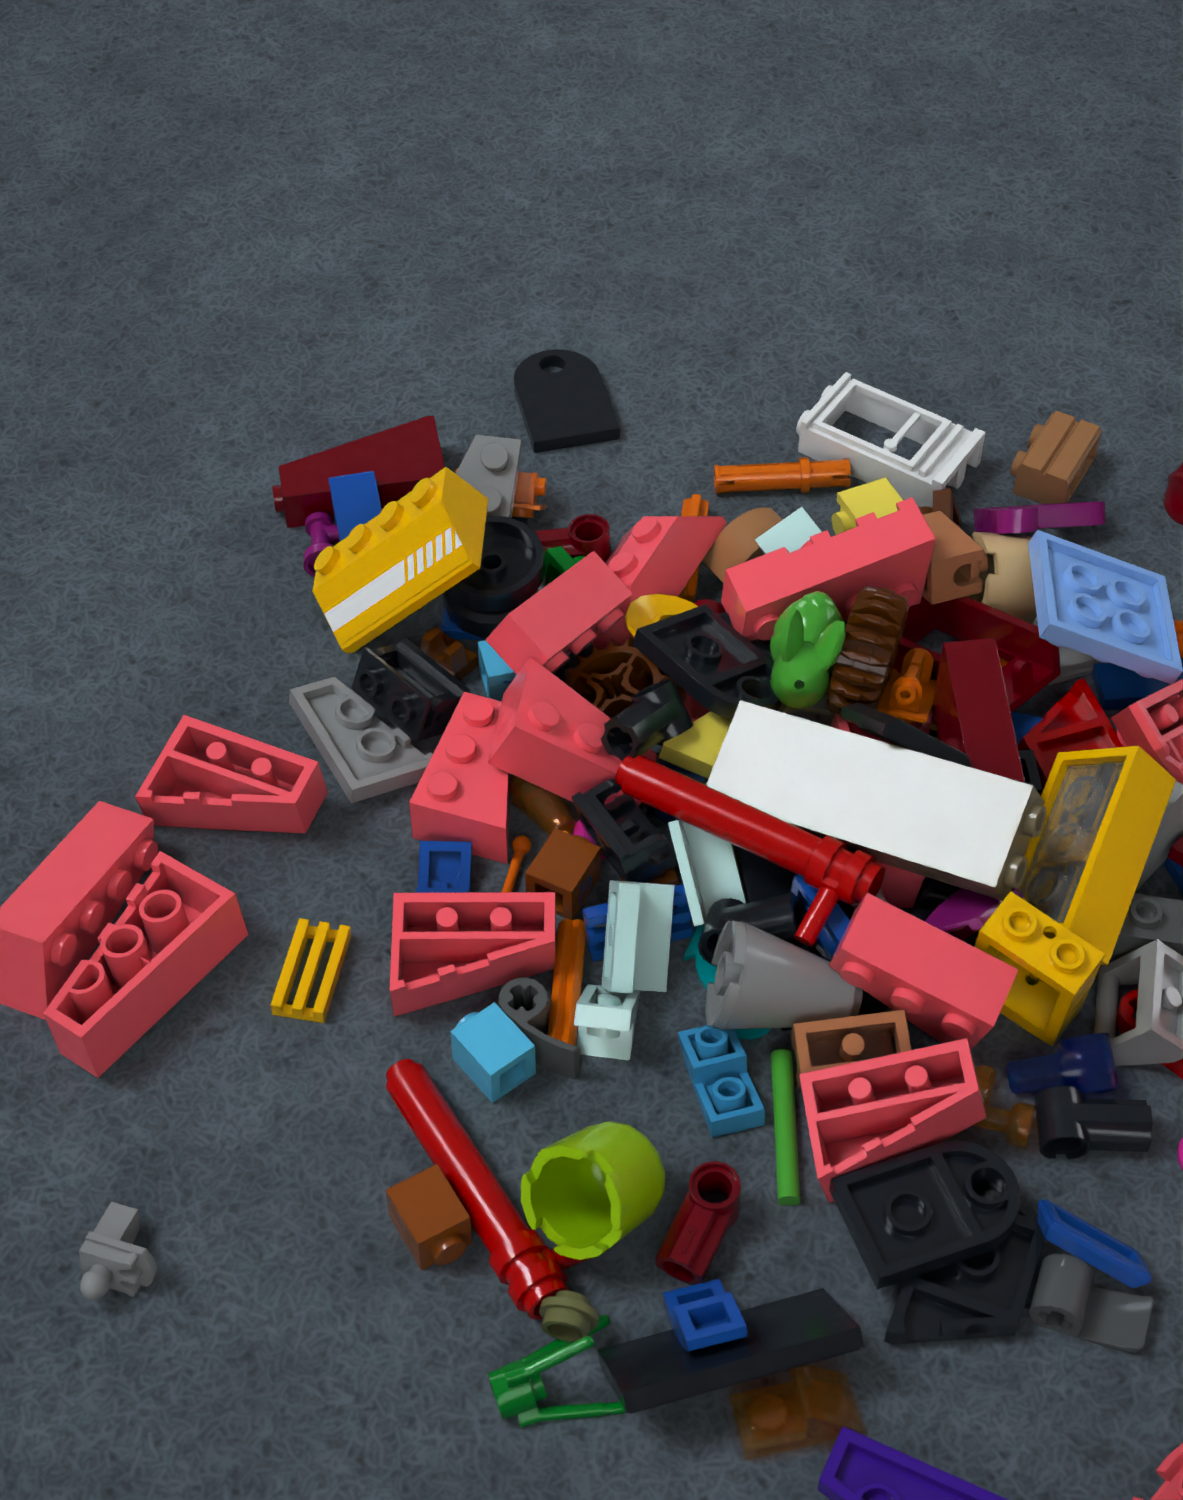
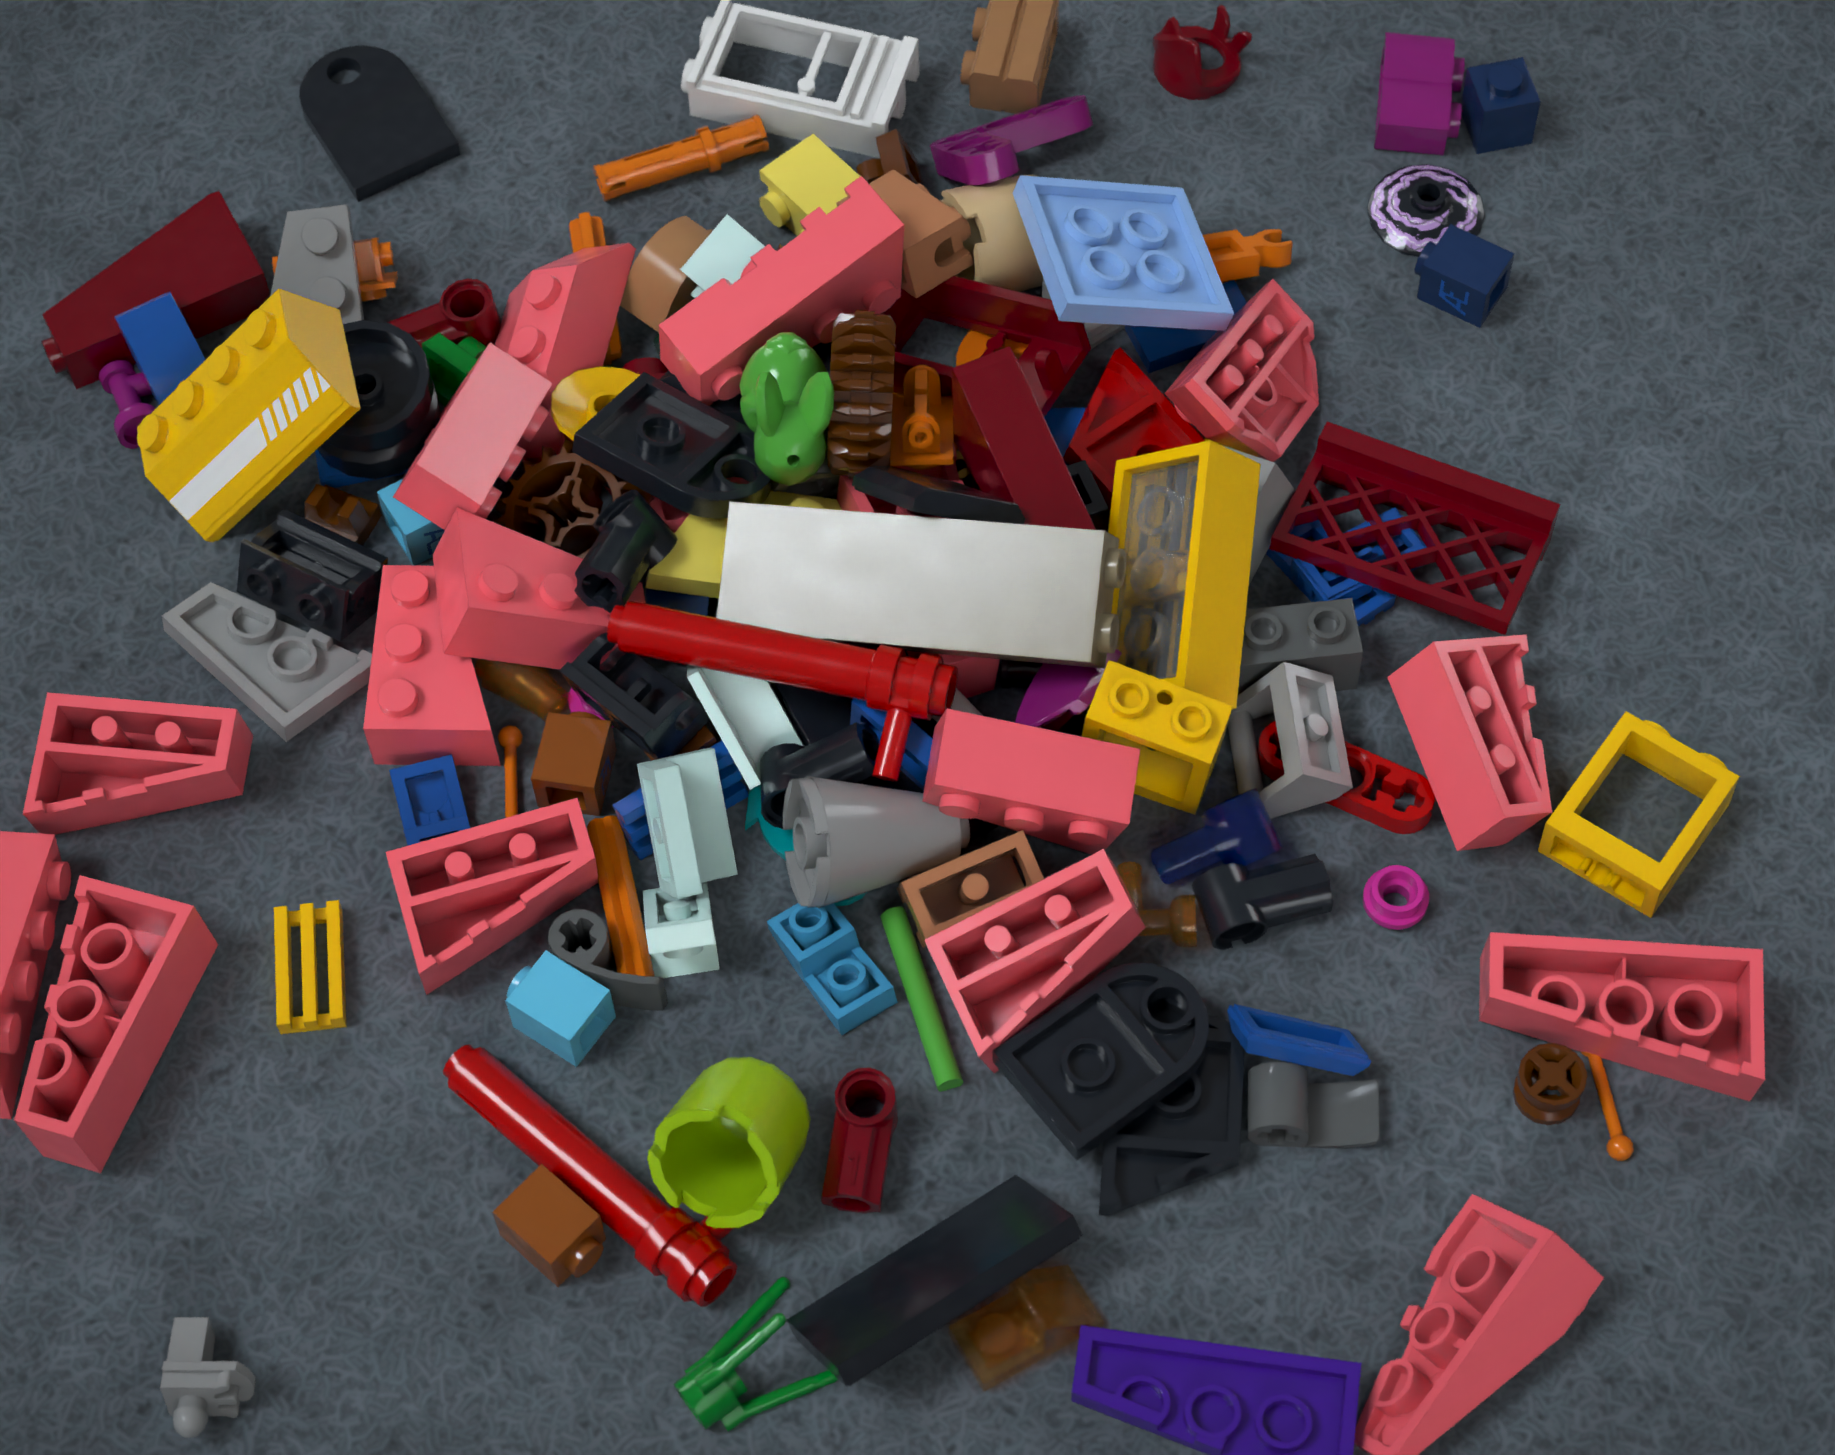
camera: 15 degrees left, 10 degrees up
olive plate [539,1291,600,1343] -> none
blue slope [663,1279,748,1351] -> none

